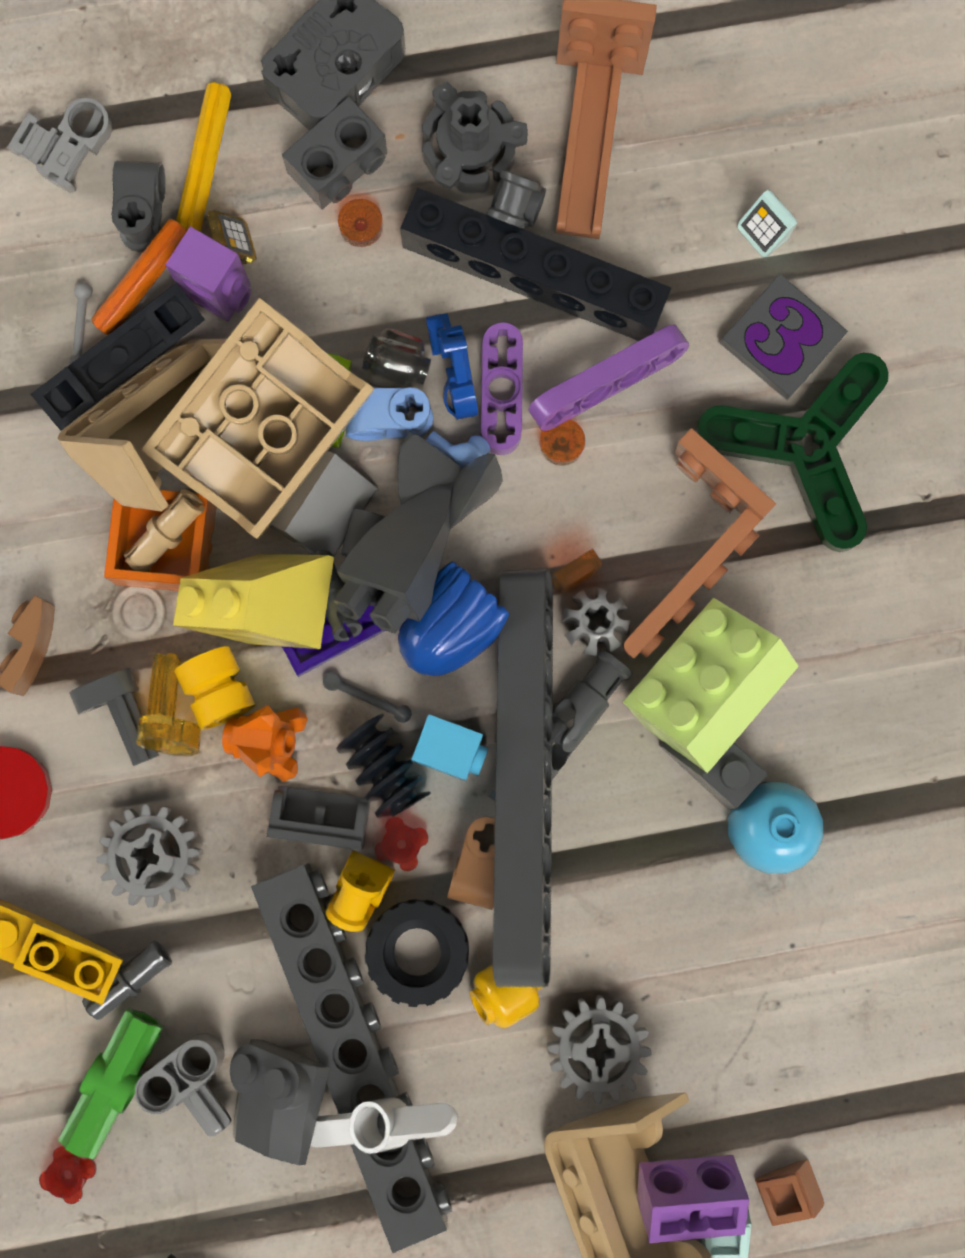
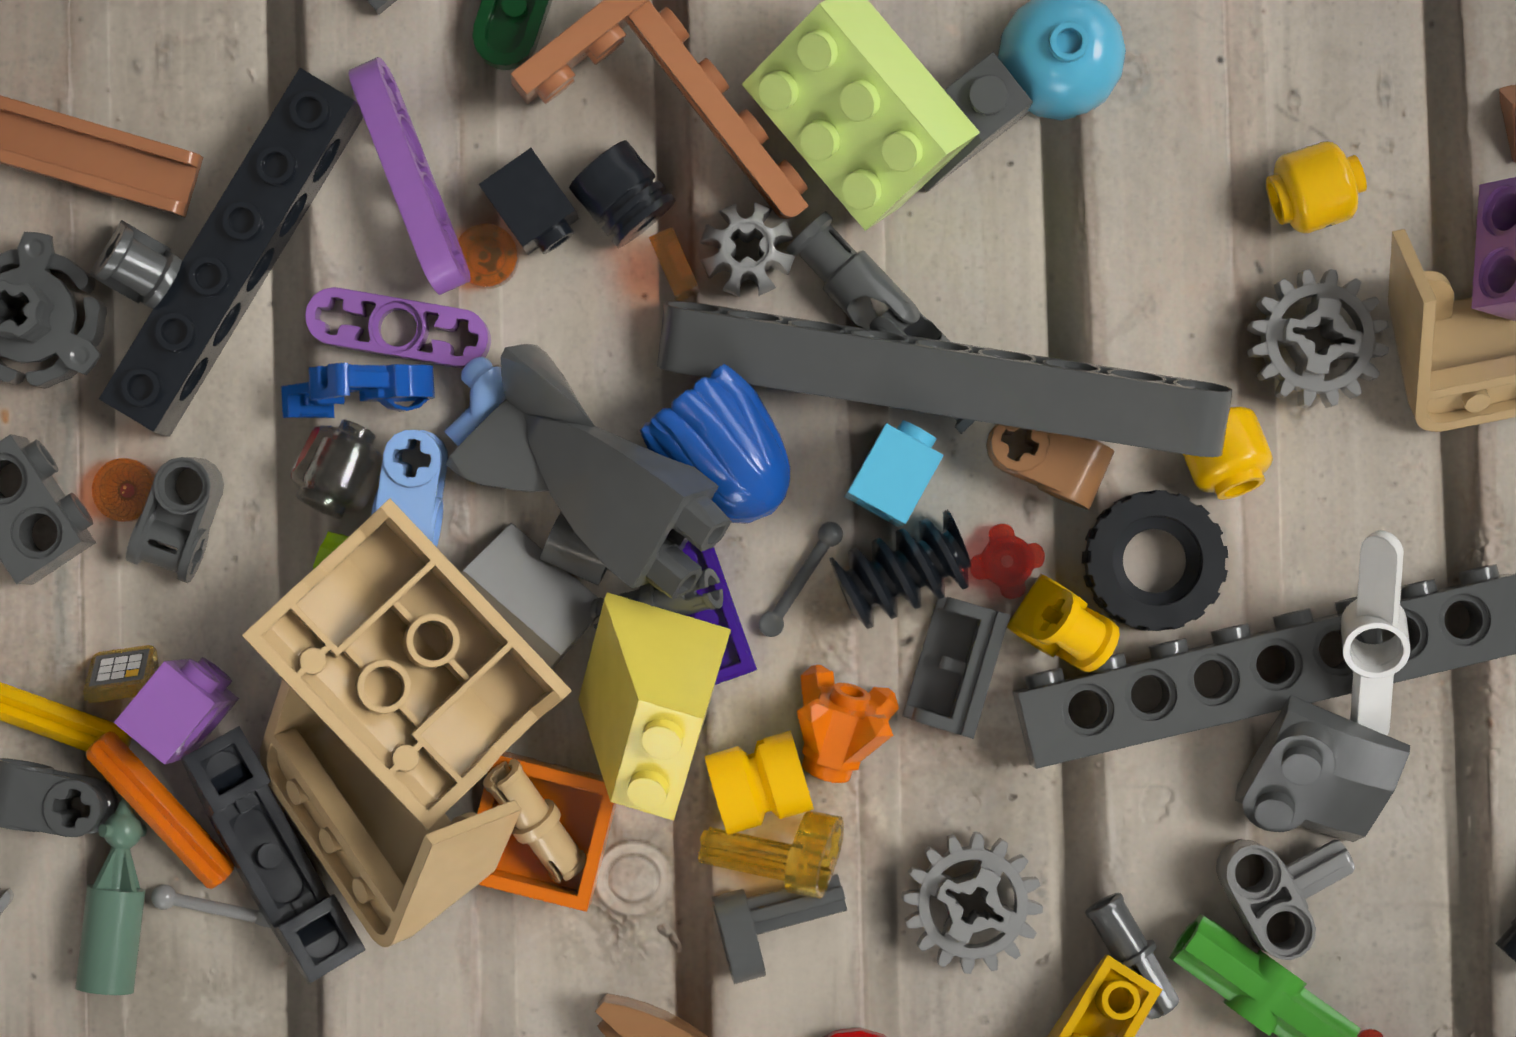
camera: 80 degrees left, 5 degrees up
none -> sand green wheel [75,798,147,995]
none -> dark grey piece [126,457,224,584]
none -> black brick [479,148,579,255]
none -> black piece [568,140,676,248]
none -> yellow head [1266,141,1367,234]

